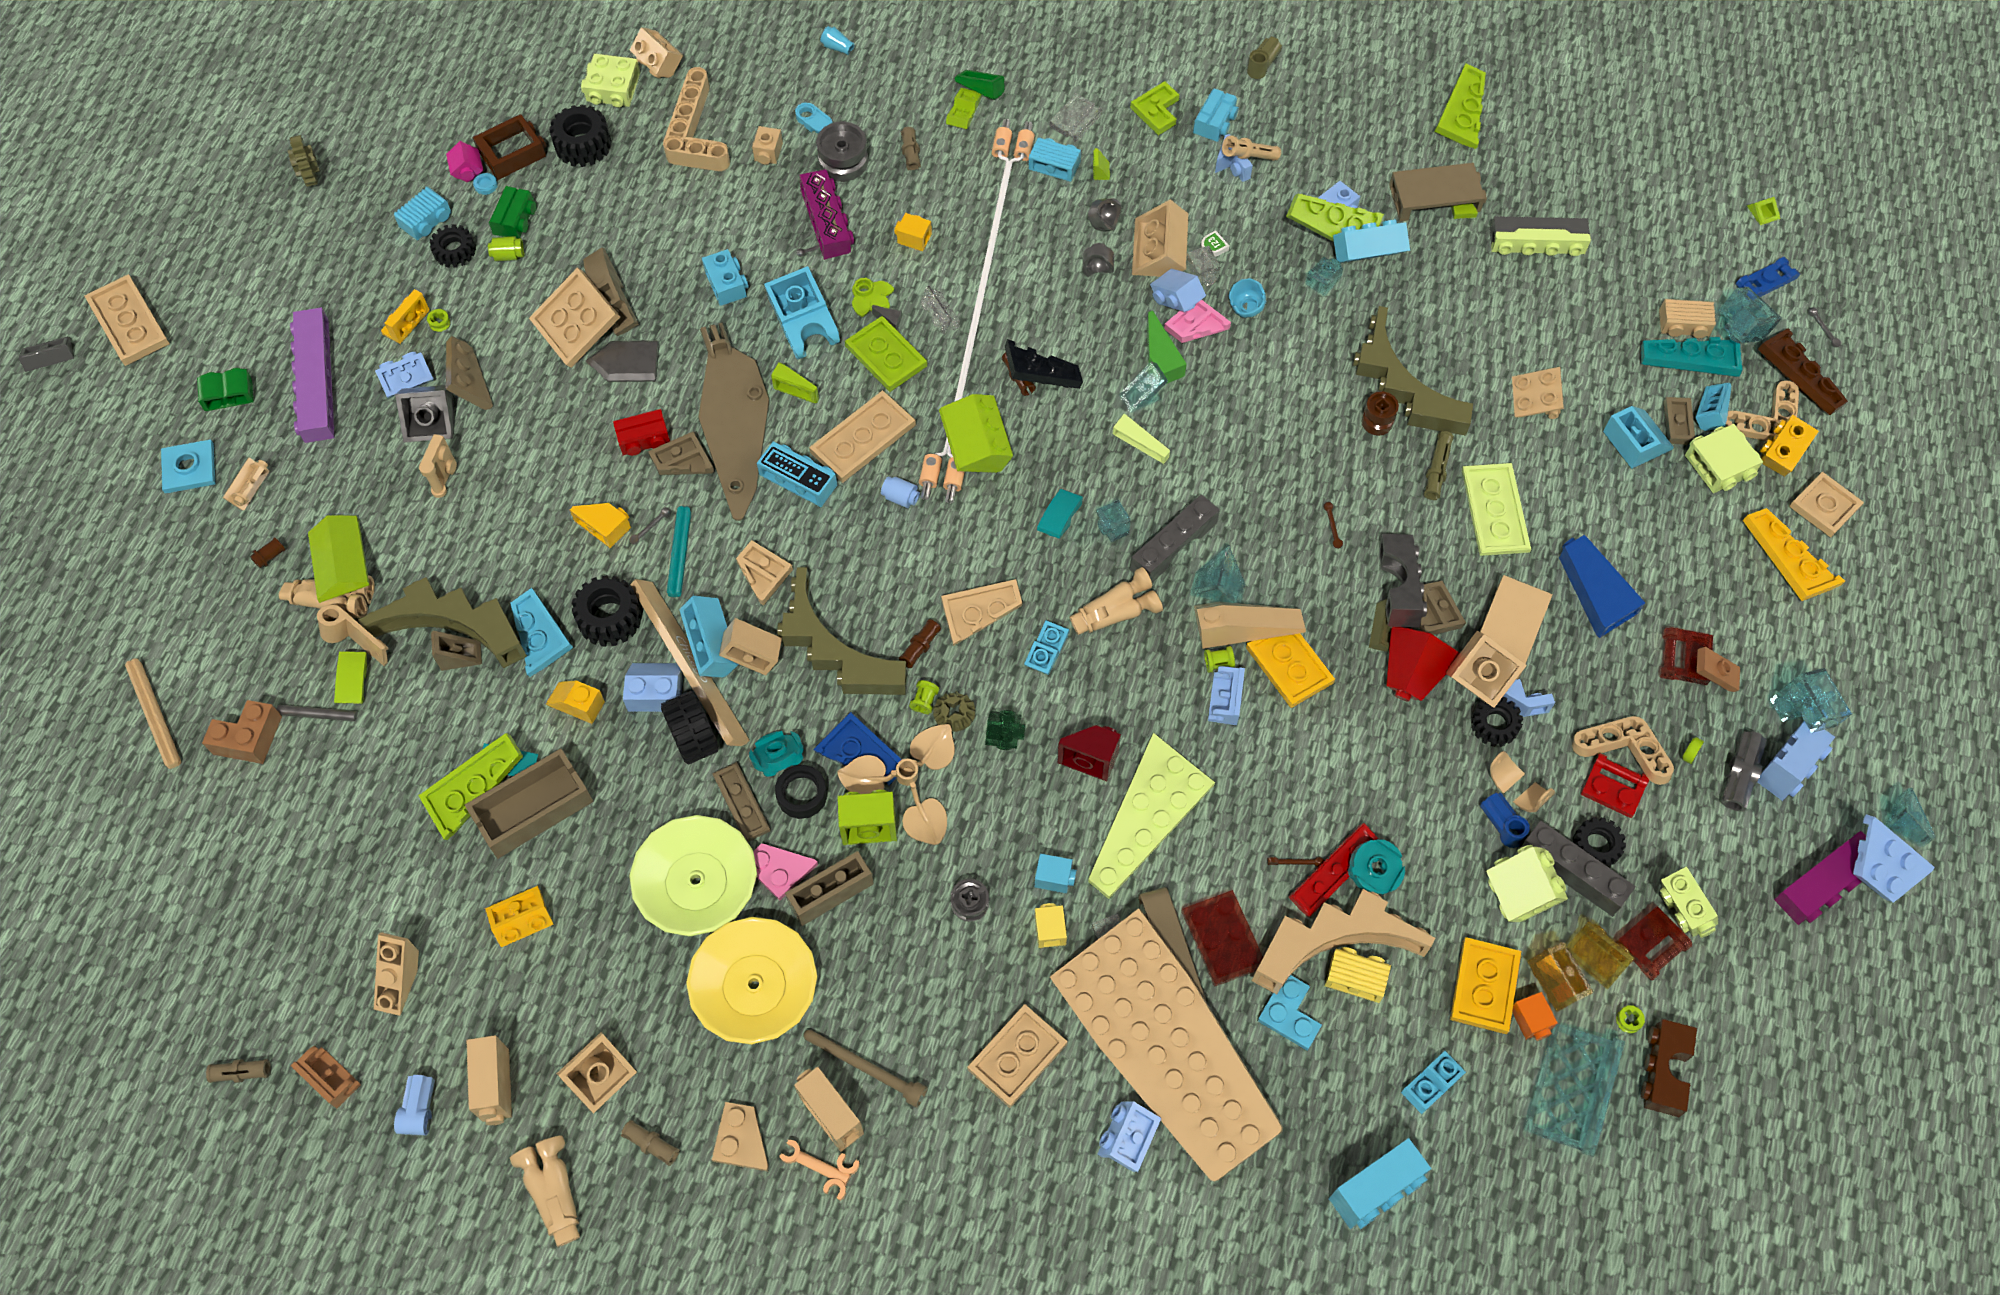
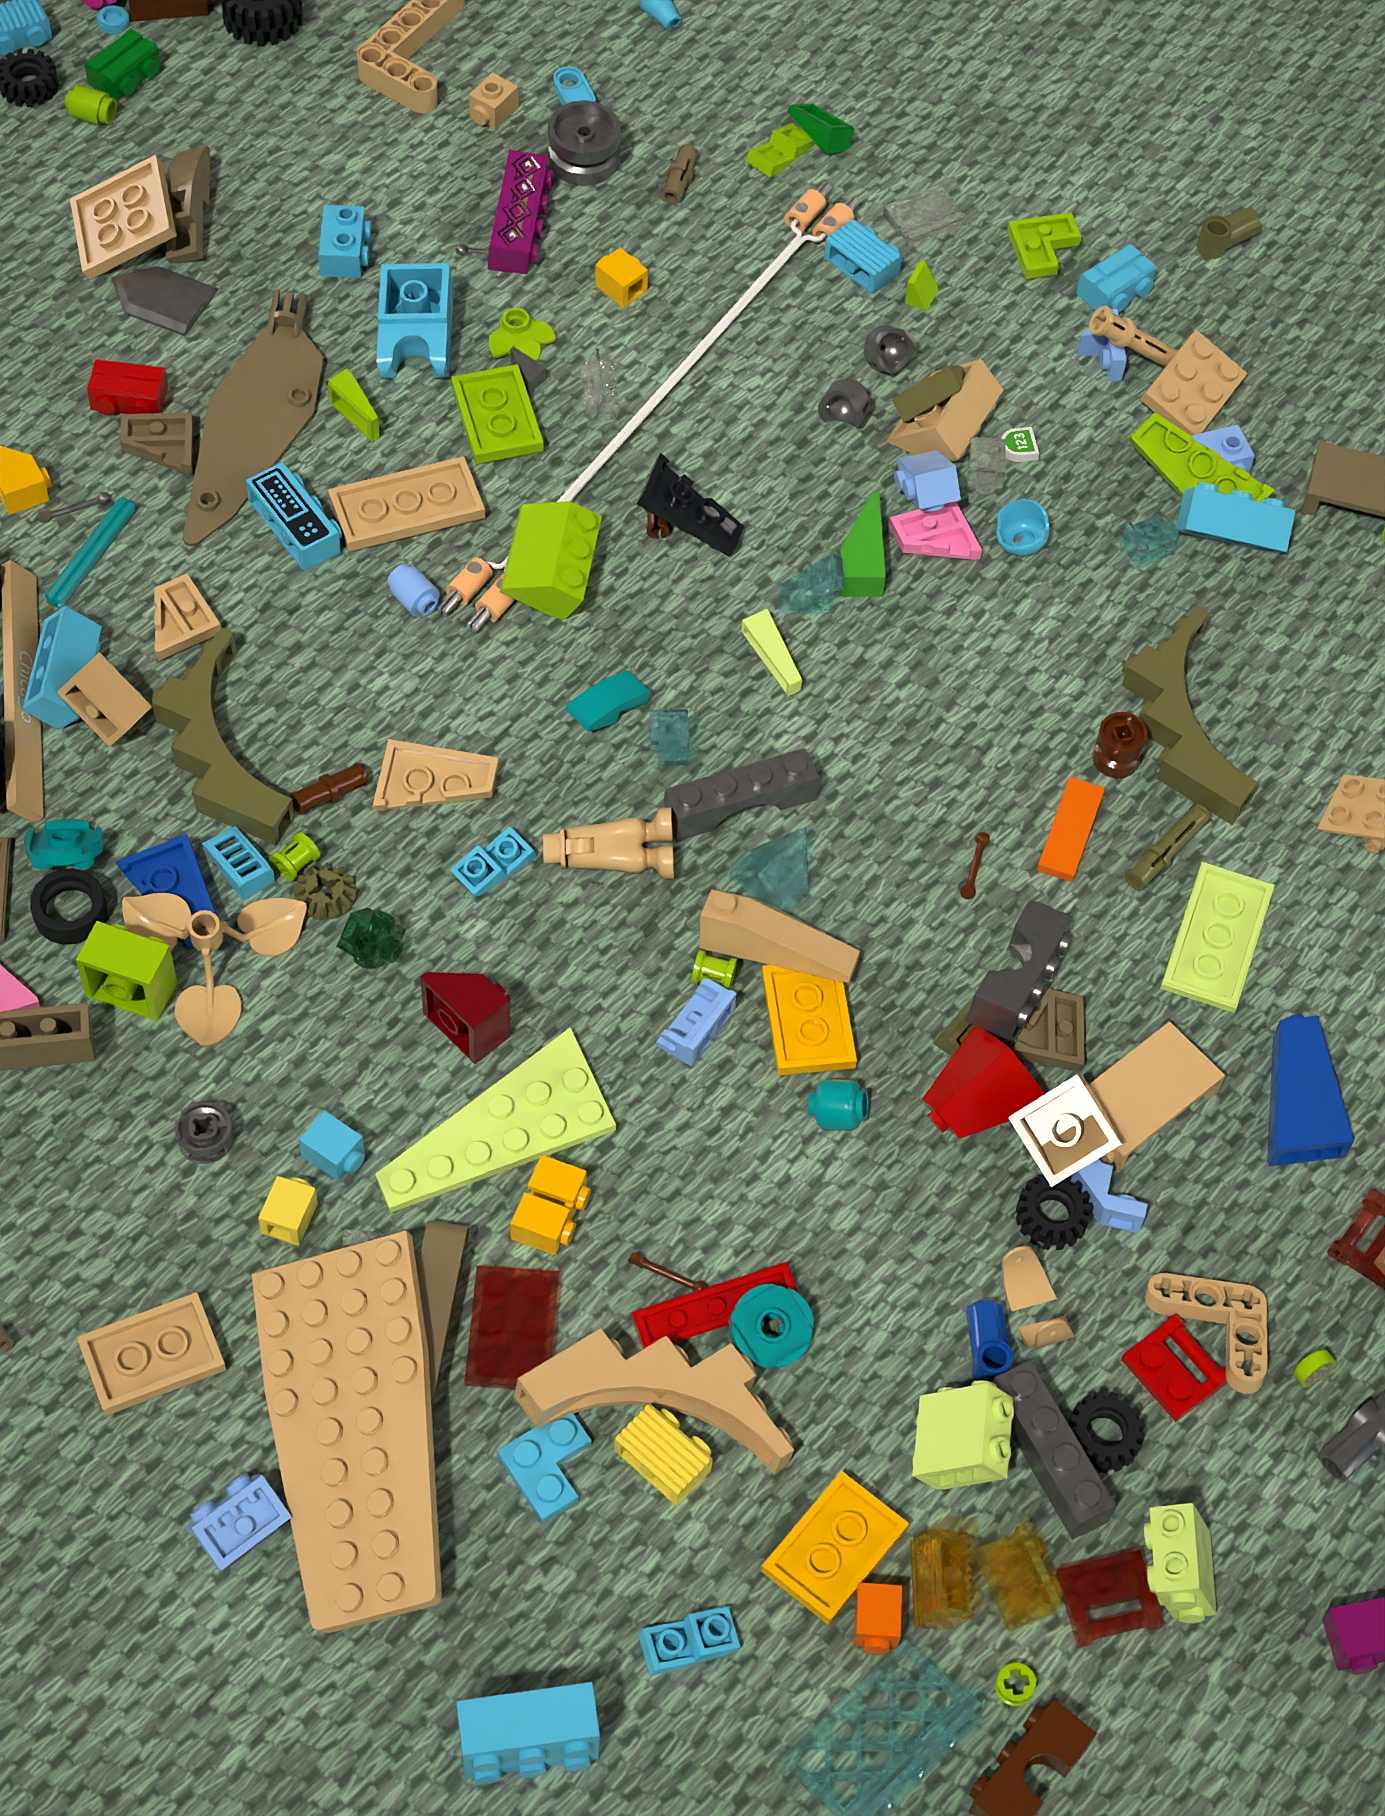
camera: 20 degrees right, 5 degrees down
none -> medium azure slope [202,826,275,900]
none -> yellow piece [510,1155,591,1255]
none -> teal head [808,1079,868,1131]
none -> olive slope [892,365,964,422]
none -> orange tile [1036,777,1105,882]
none -> tan plate [1140,330,1248,436]

